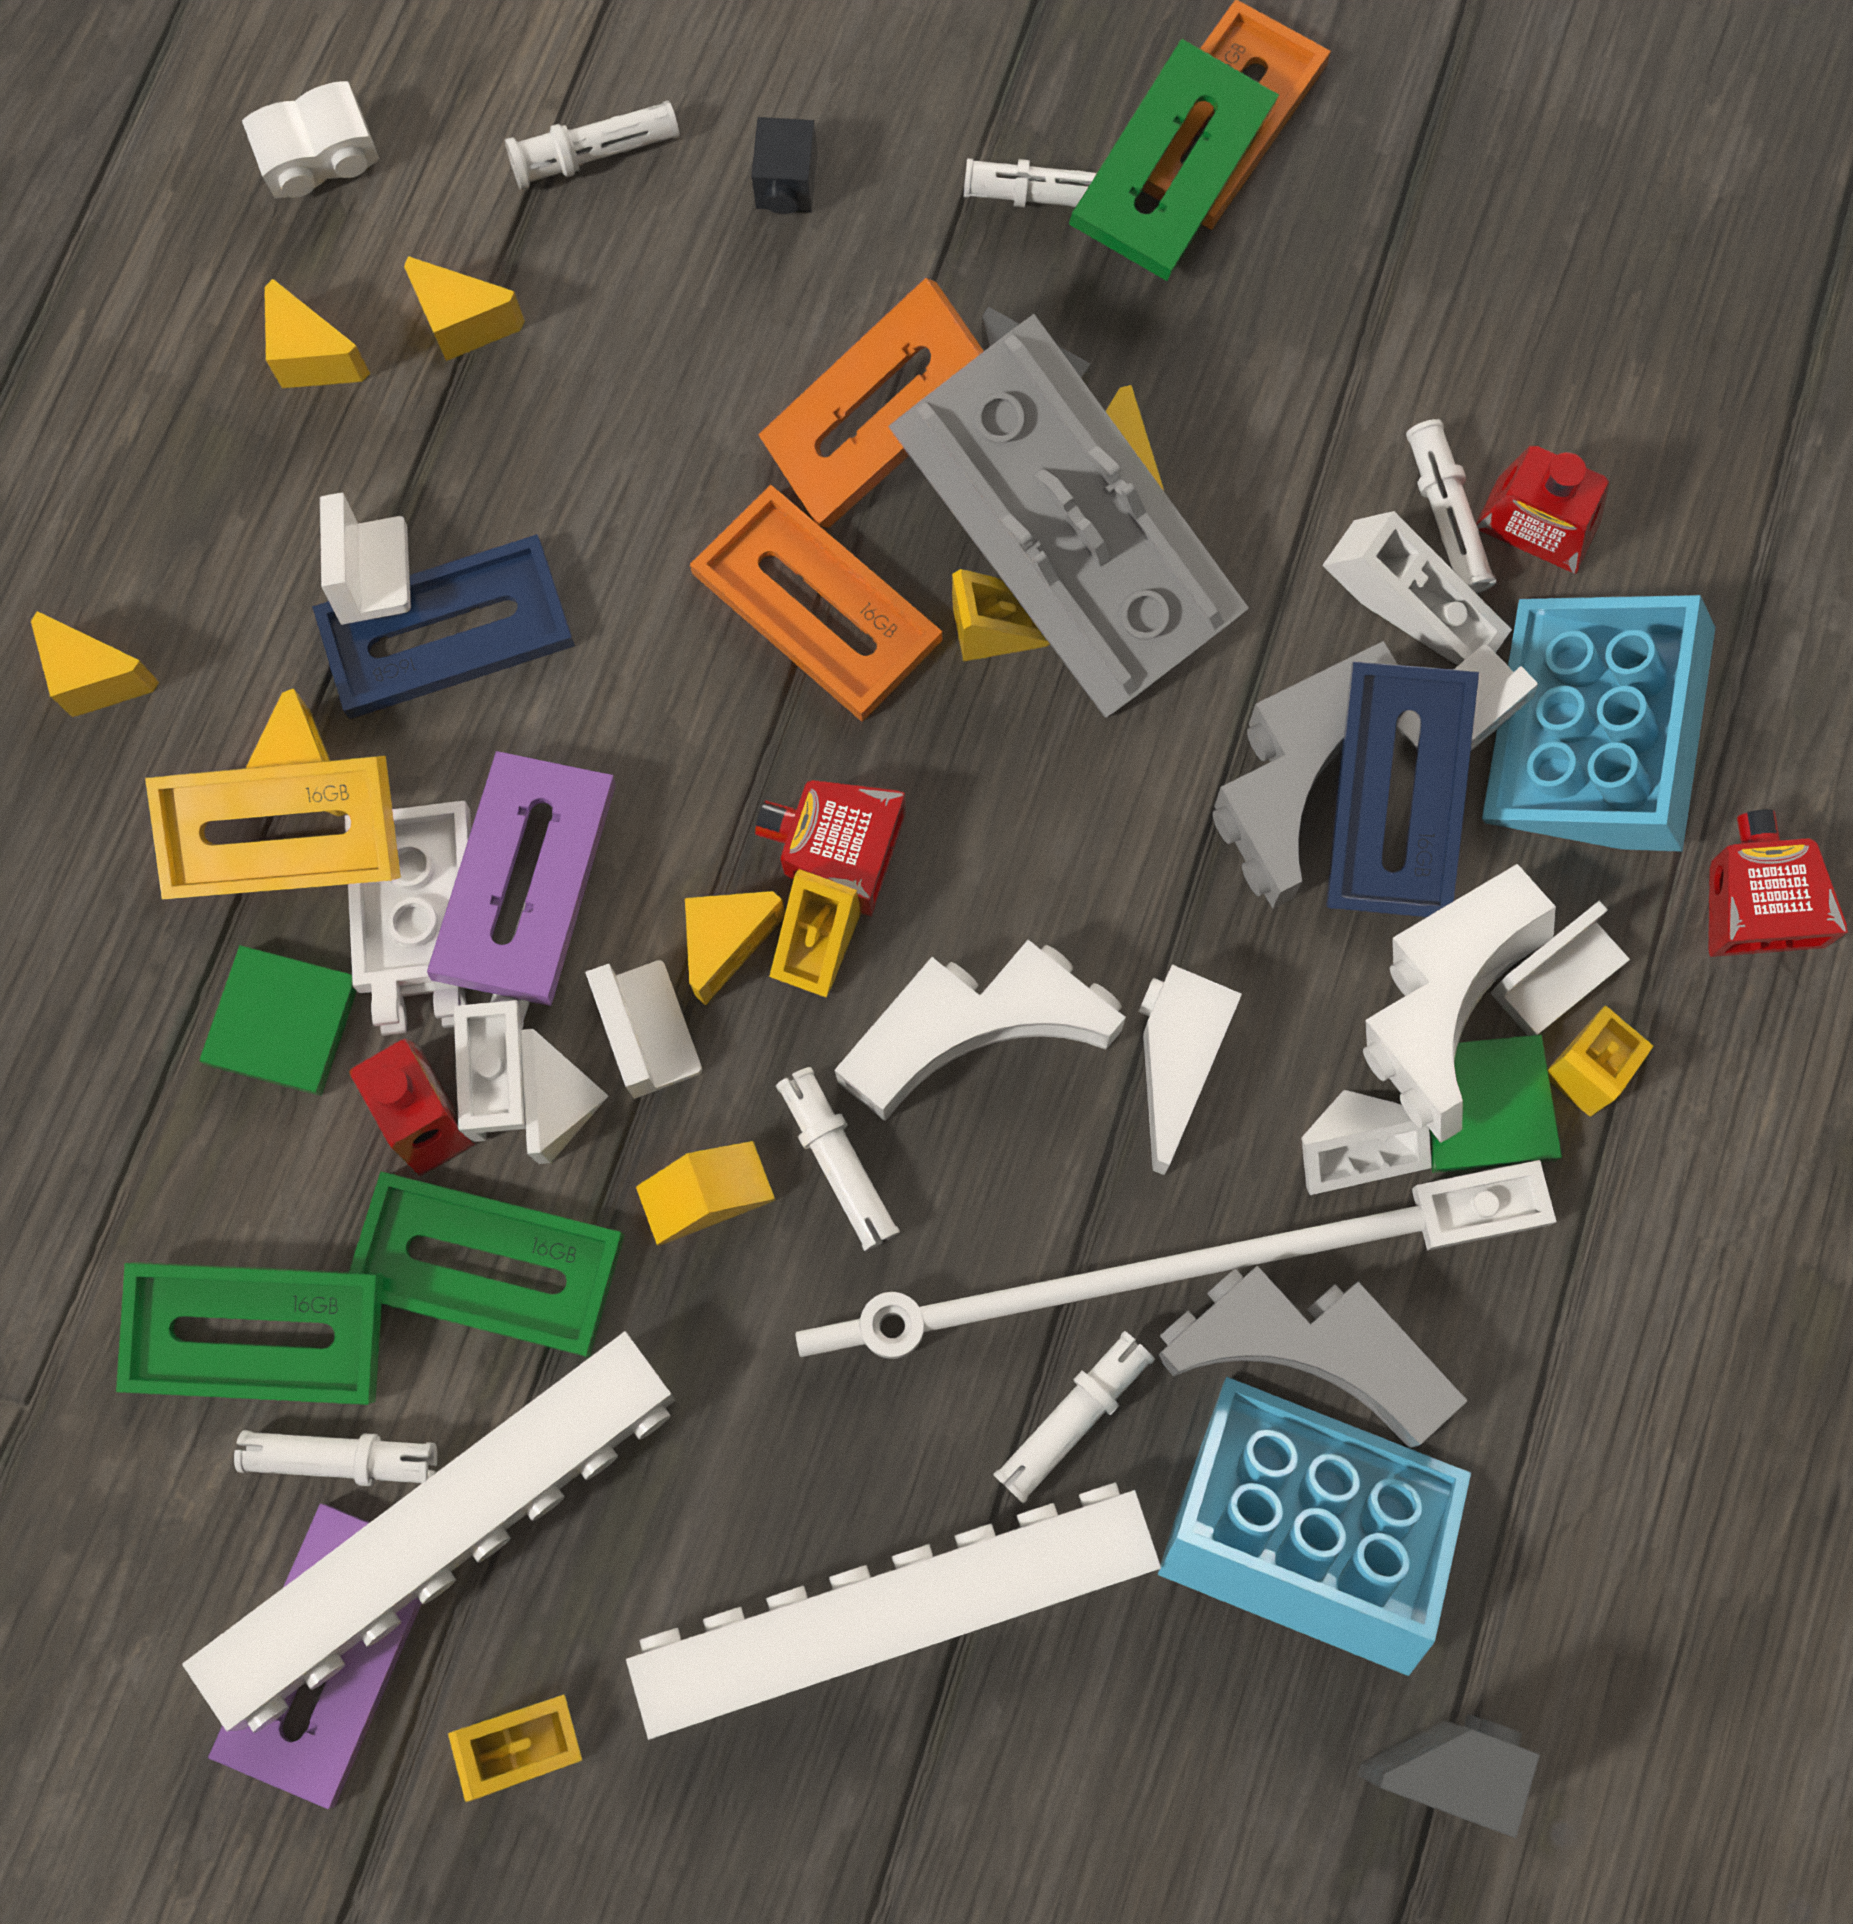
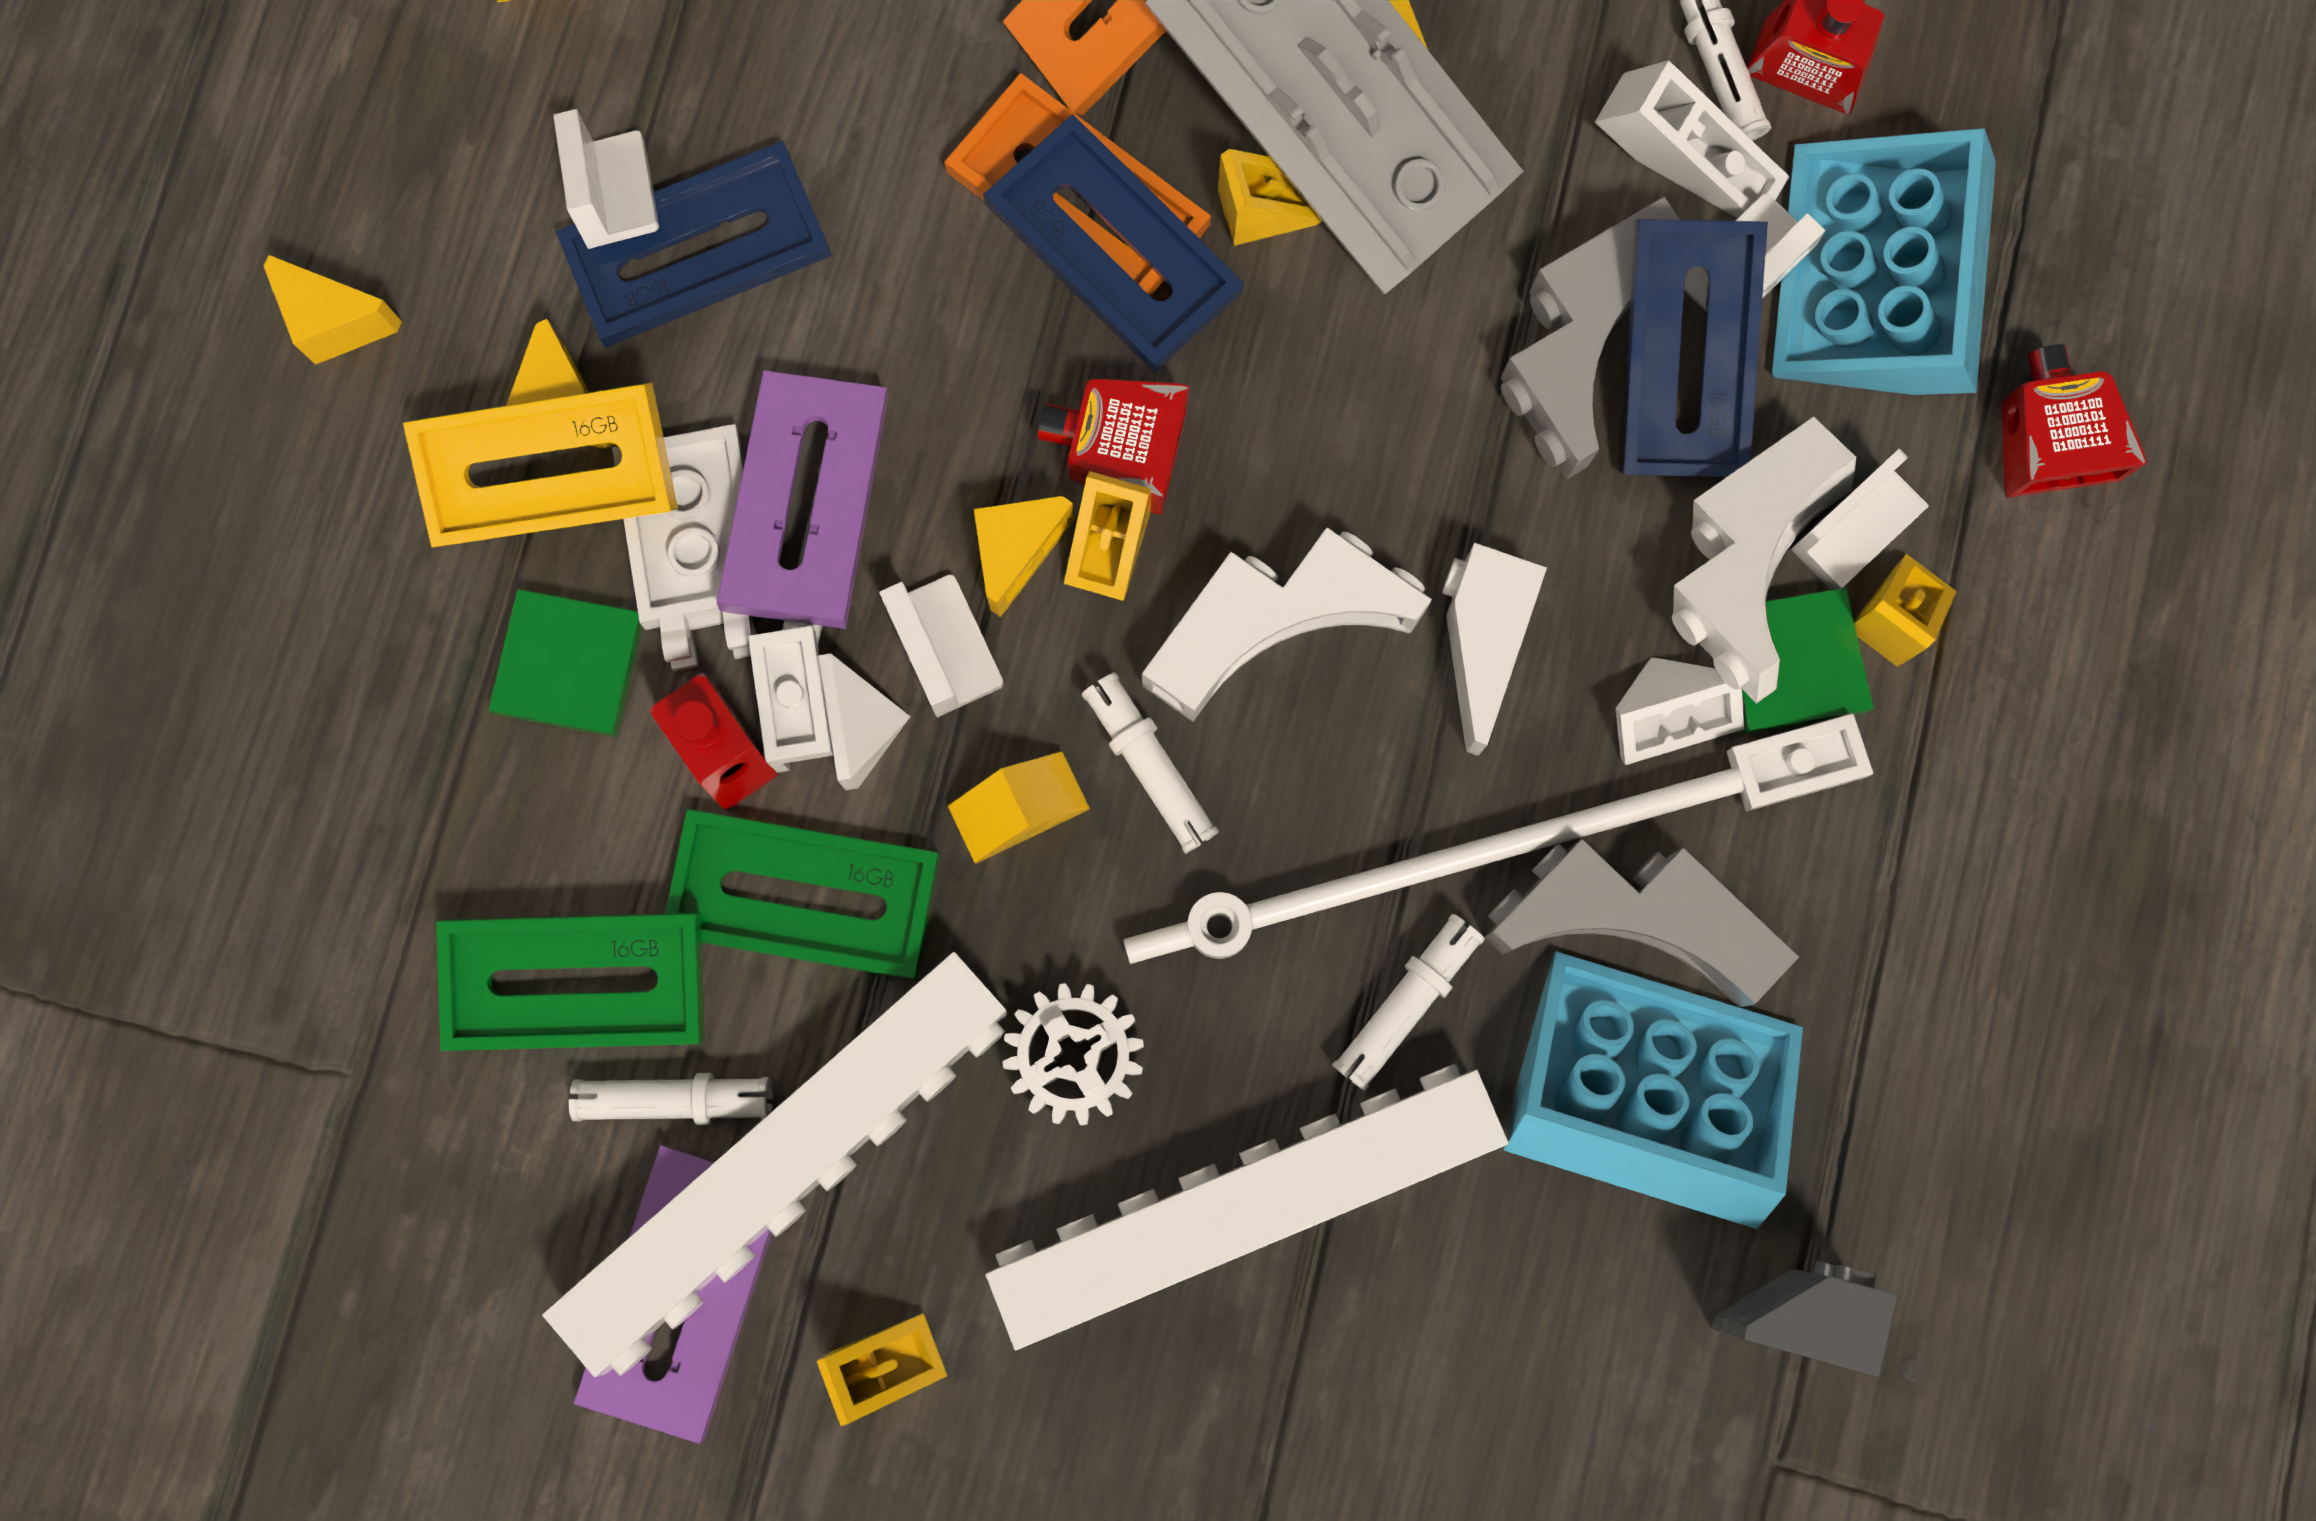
camera: 10 degrees left, 5 degrees up
none -> dark blue piece [983,114,1244,373]
none -> white gear [1003,983,1144,1125]

